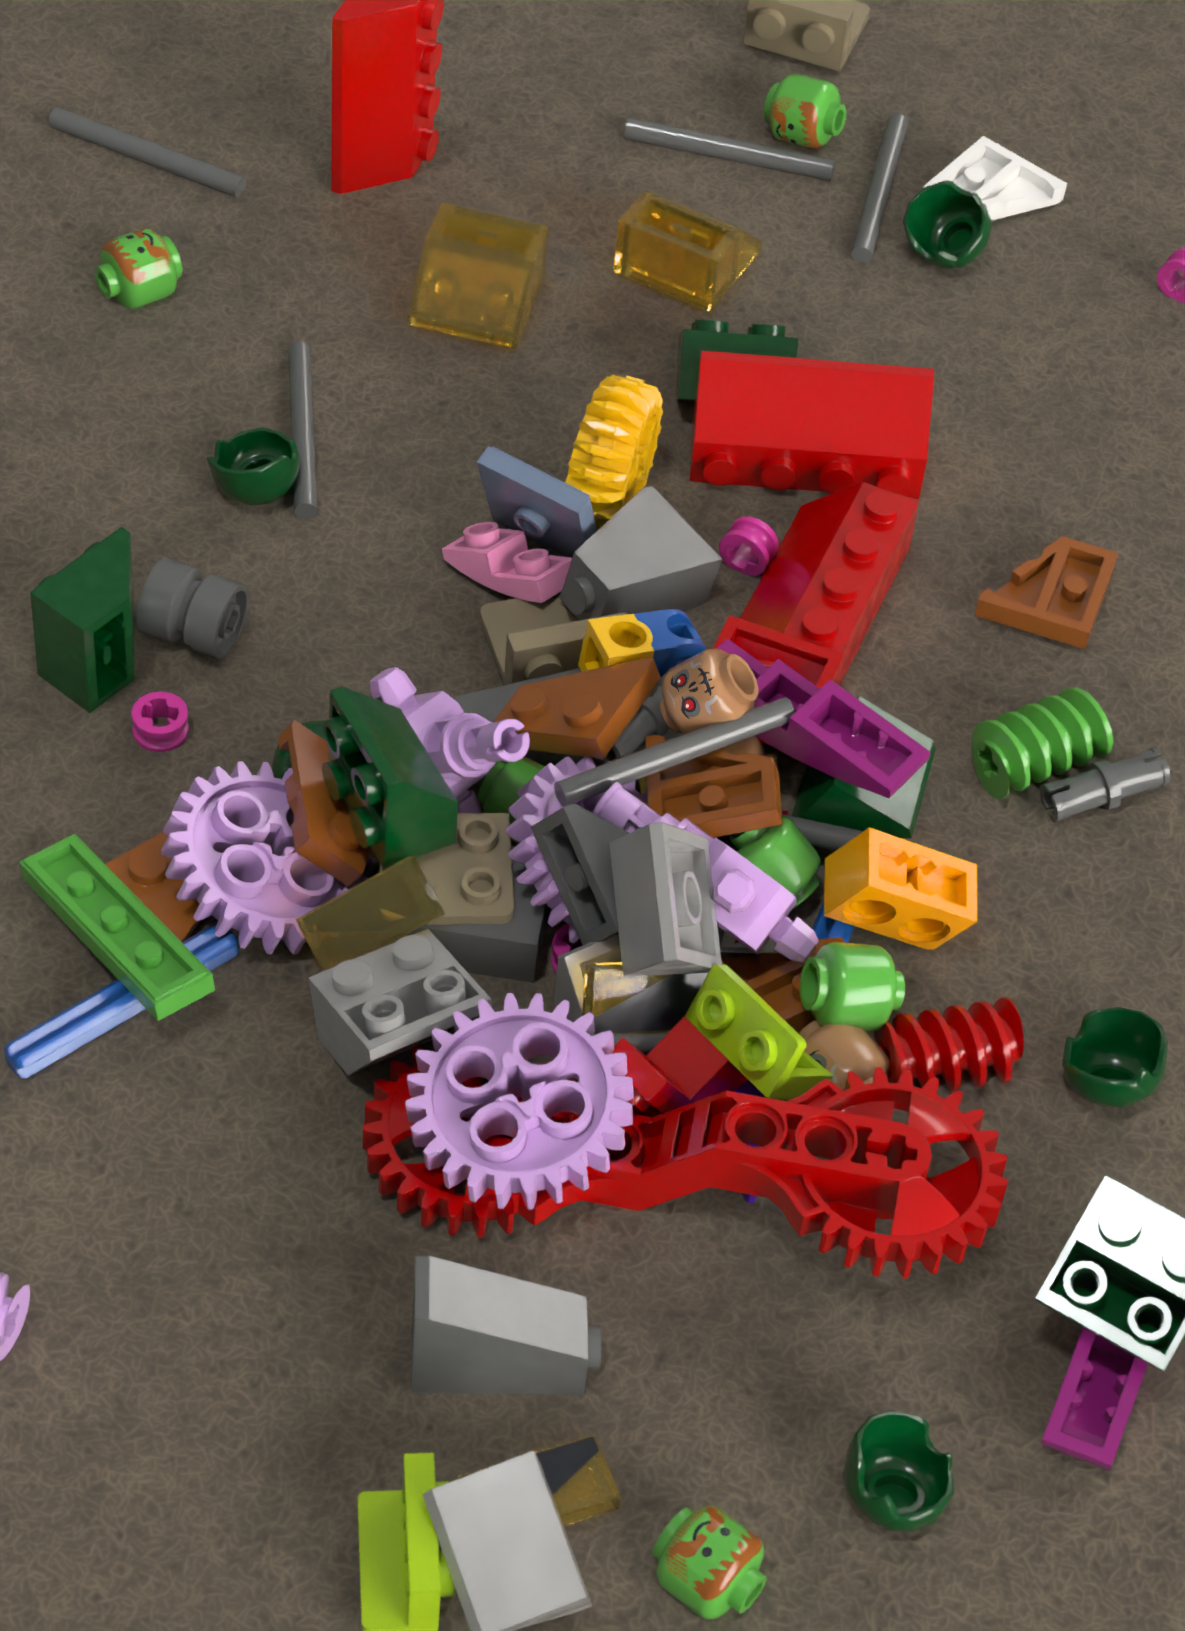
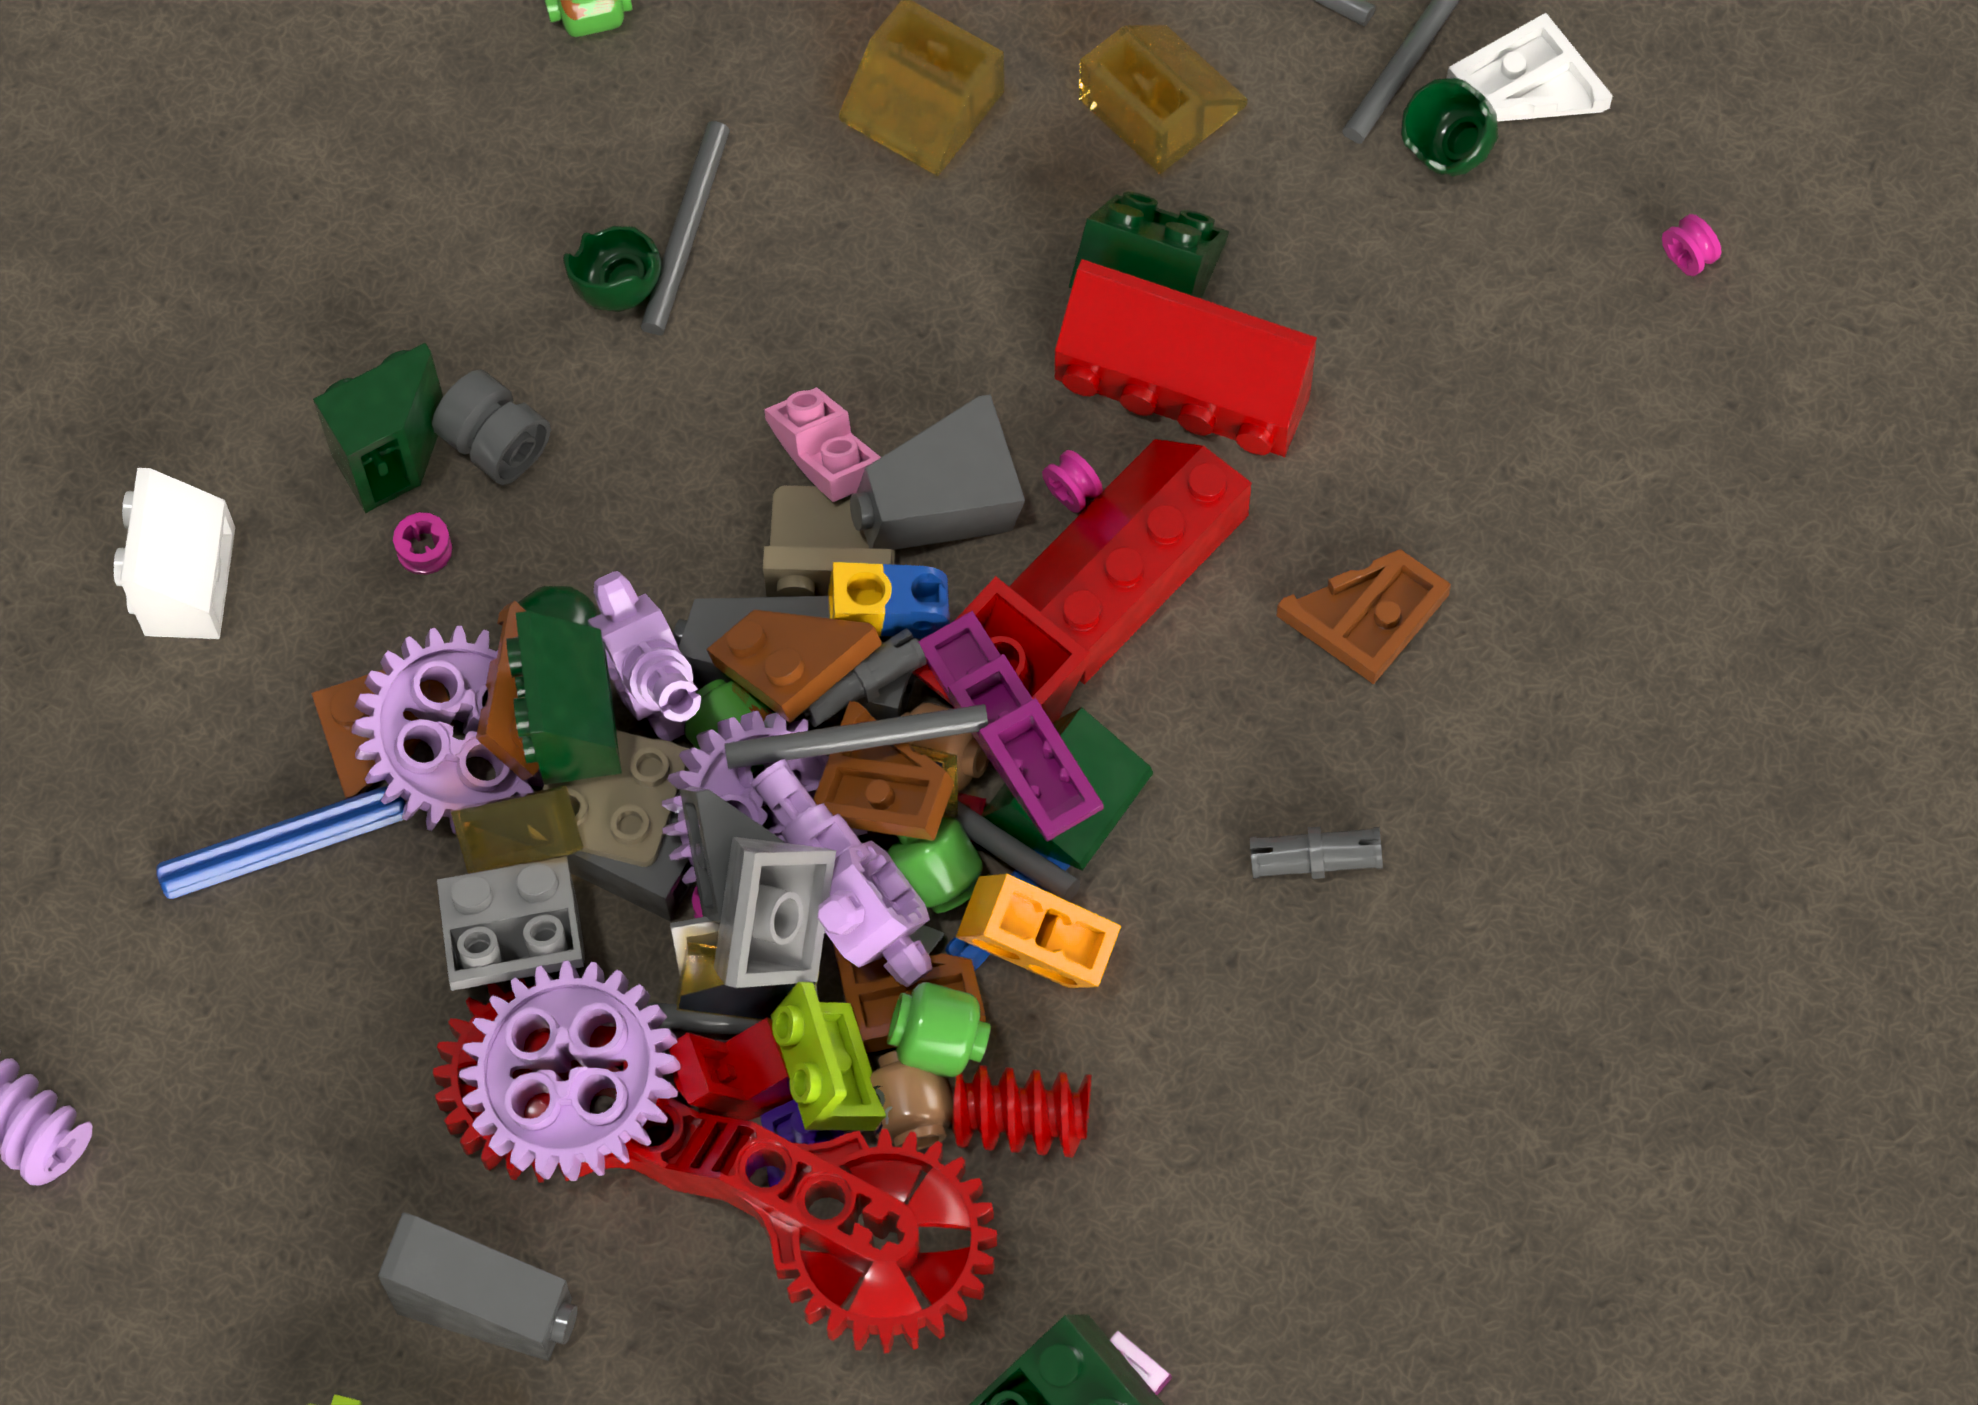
camera: 25 degrees right, 15 degrees up
bright green tile [19,834,215,1021] -> none
sand blue plate [477,446,597,558] -> none
yellow gear [565,374,663,530] -> none
medium nougat head [660,648,758,734] -> none
bright green piece [970,687,1114,799] -> none
dark green hair [1062,1007,1168,1108] -> none

